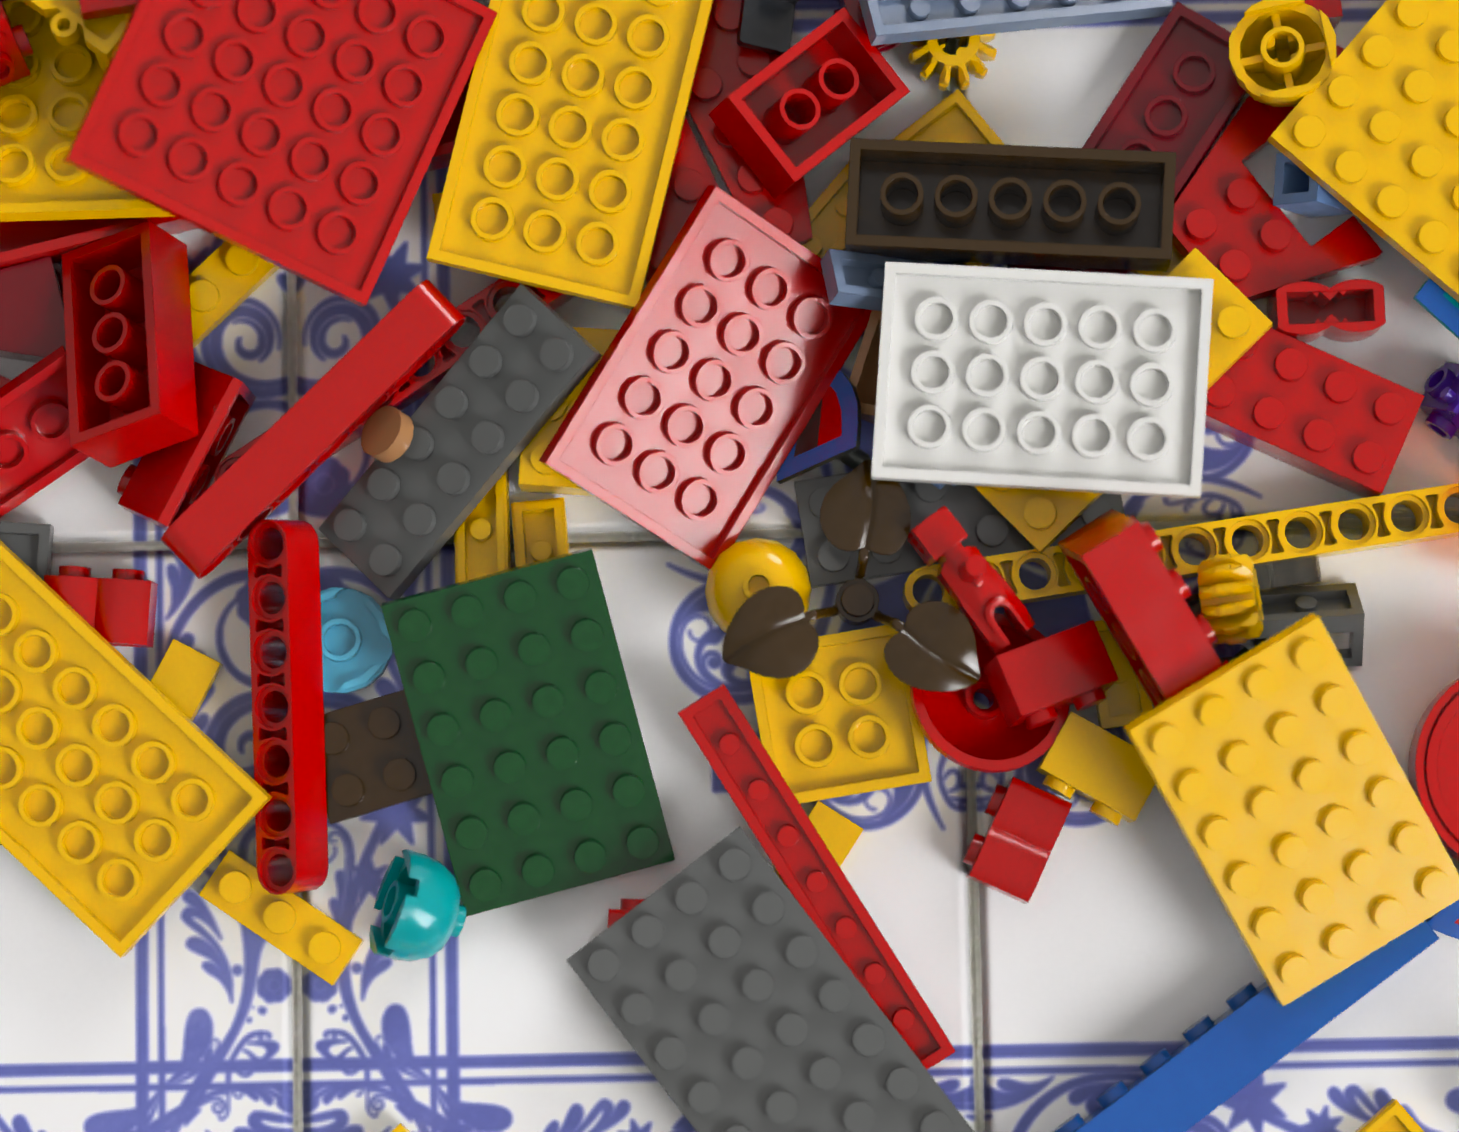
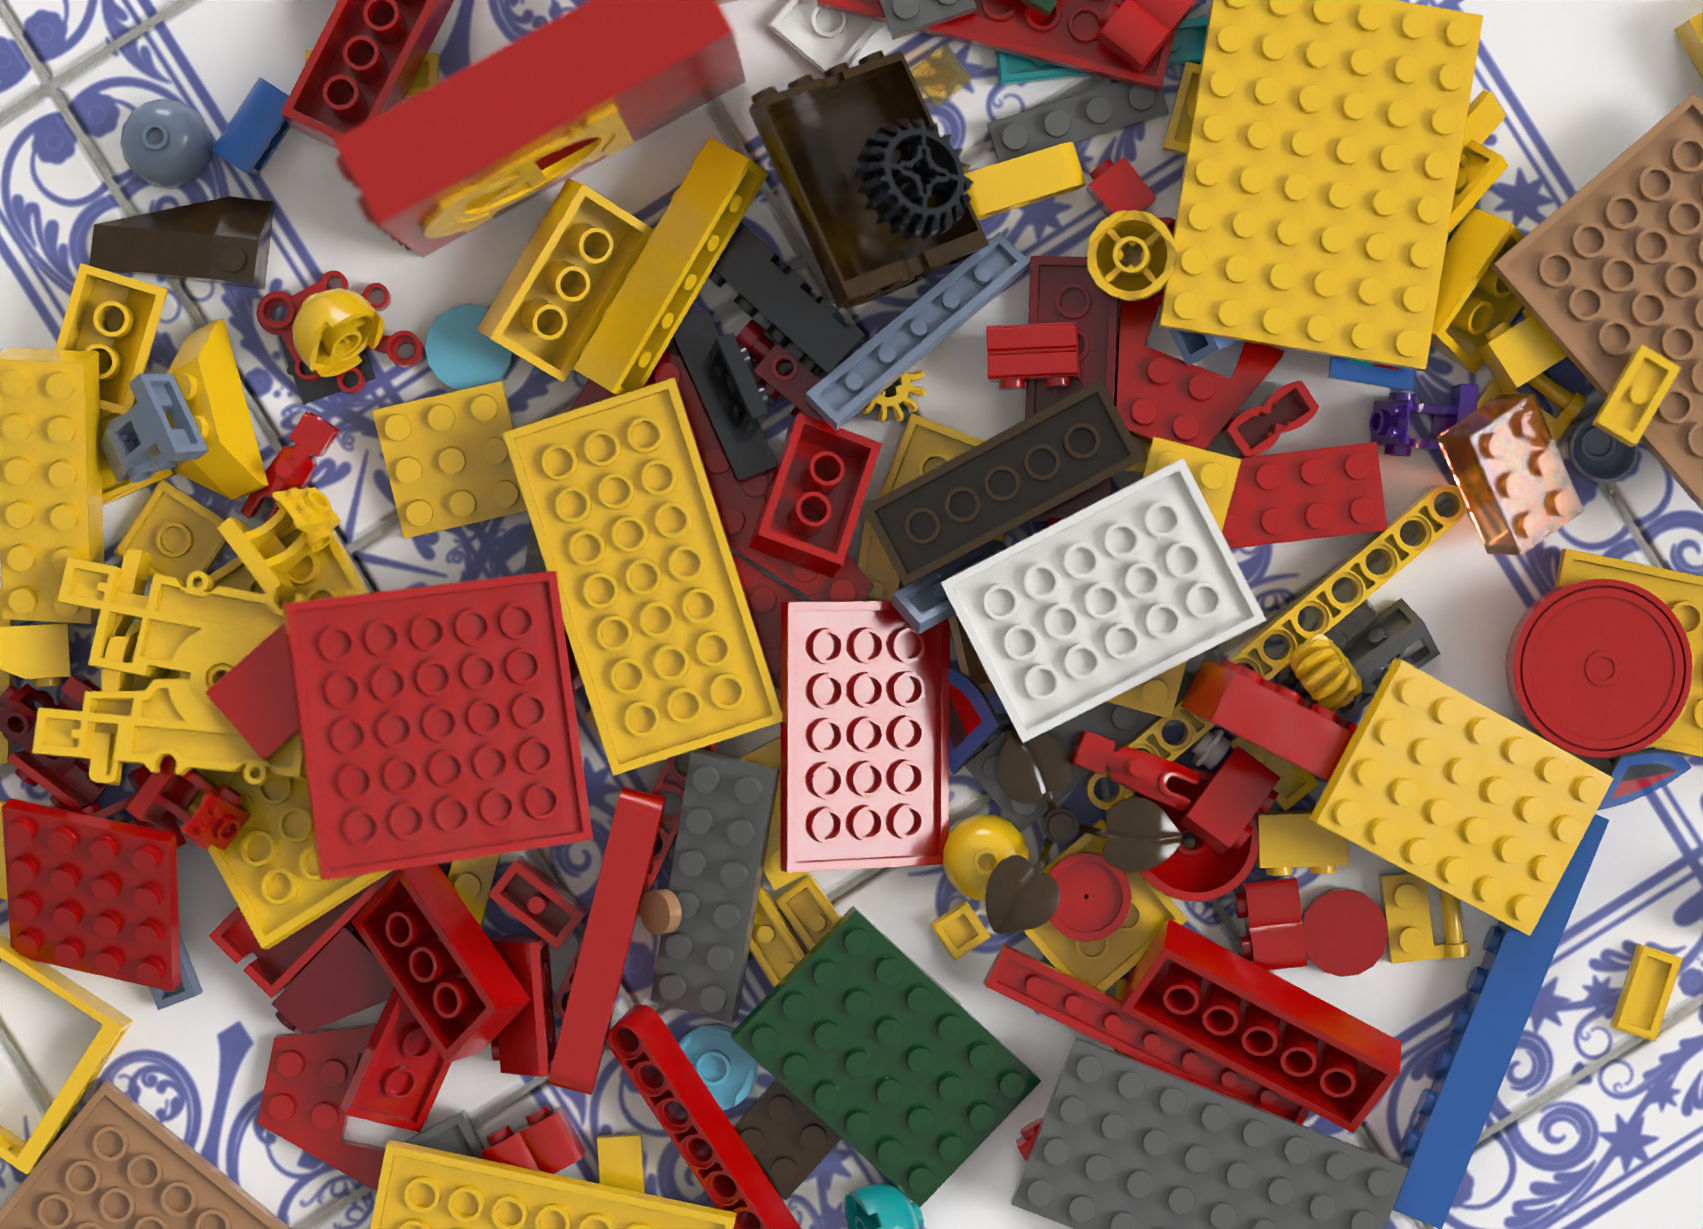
camera: 30 degrees left, 5 degrees up
none -> red brick [488,856,590,950]
none -> yellow tile [930,899,991,961]
none -> red brick [986,322,1080,390]
none -> red piece [1048,852,1131,942]
none -> red brick [1120,918,1401,1133]
none -> white plate [1191,727,1231,770]
none -> red tile [1302,889,1388,977]
none -> yellow plate [1379,872,1470,964]

